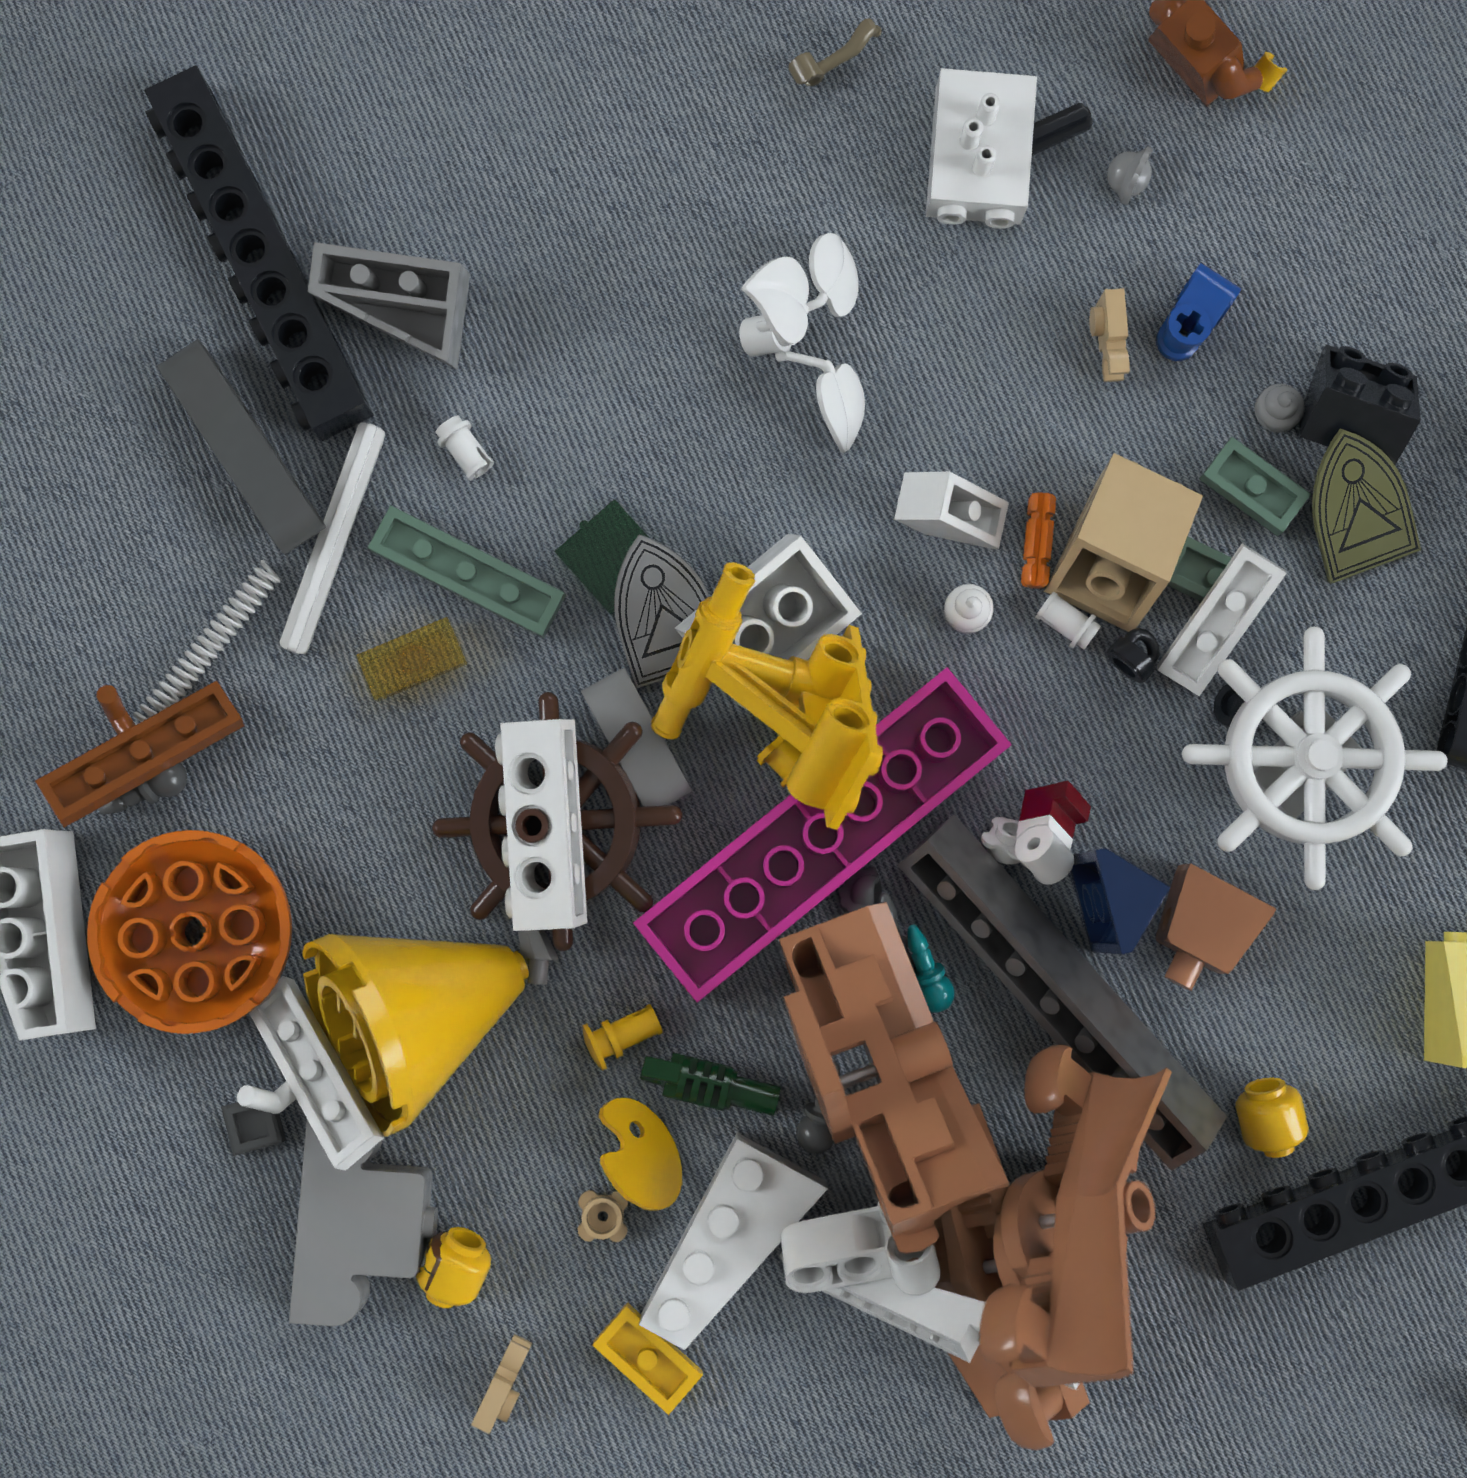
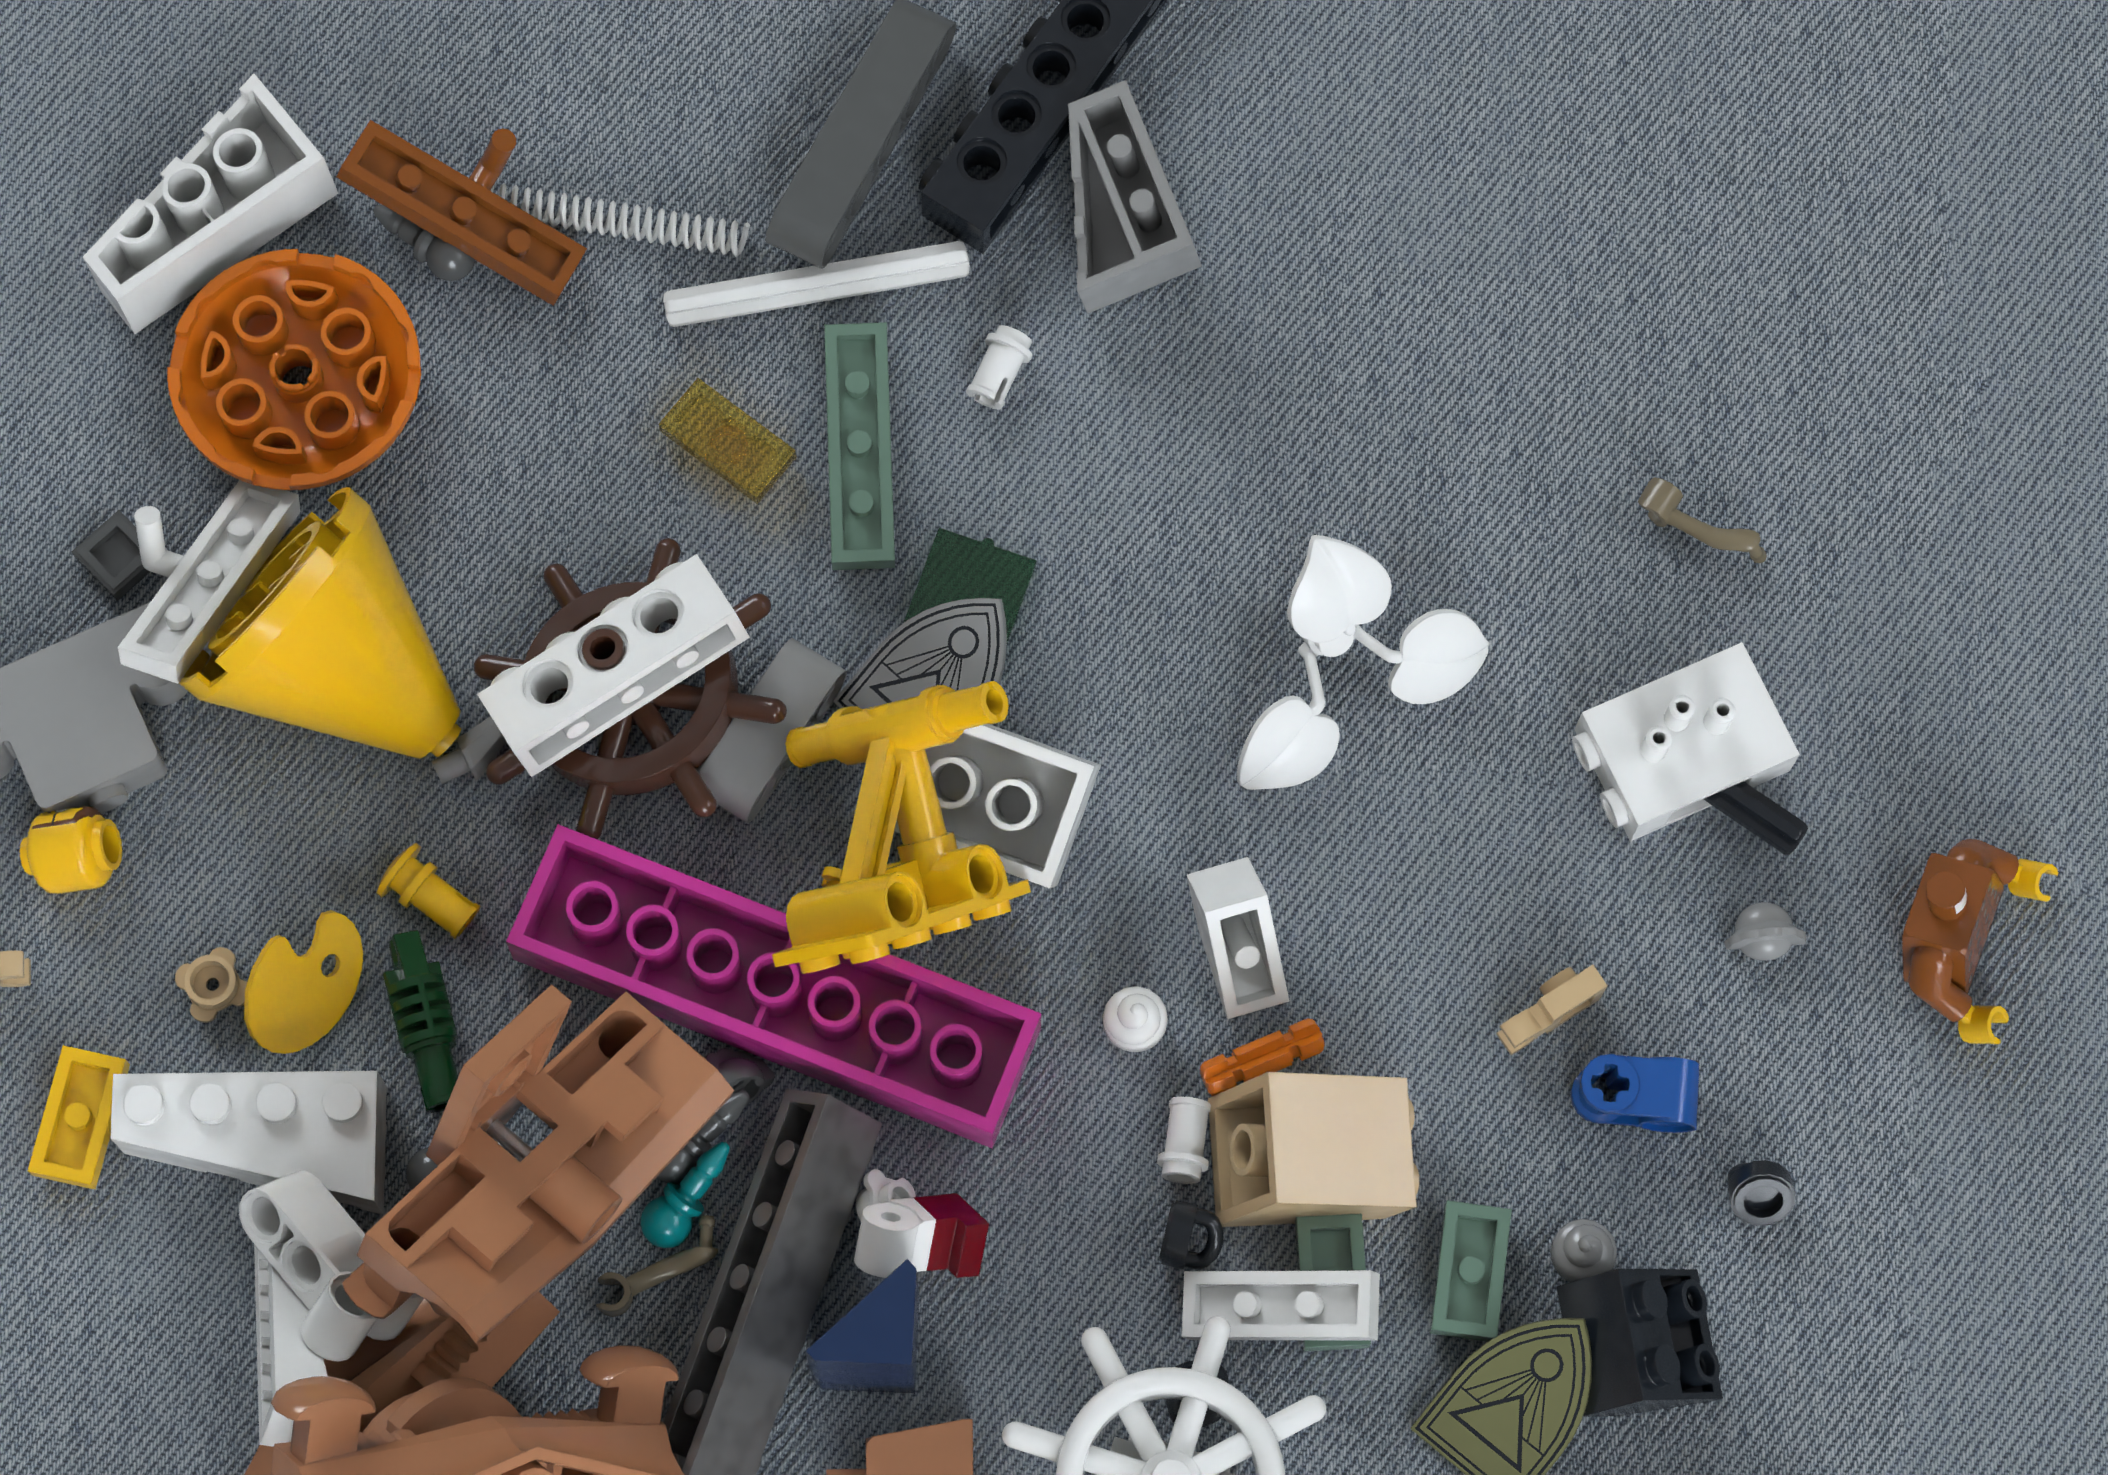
camera: 60 degrees right, 10 degrees down
none -> dark tan piece [596,1215,718,1317]
none -> black tile [1728,1160,1795,1226]

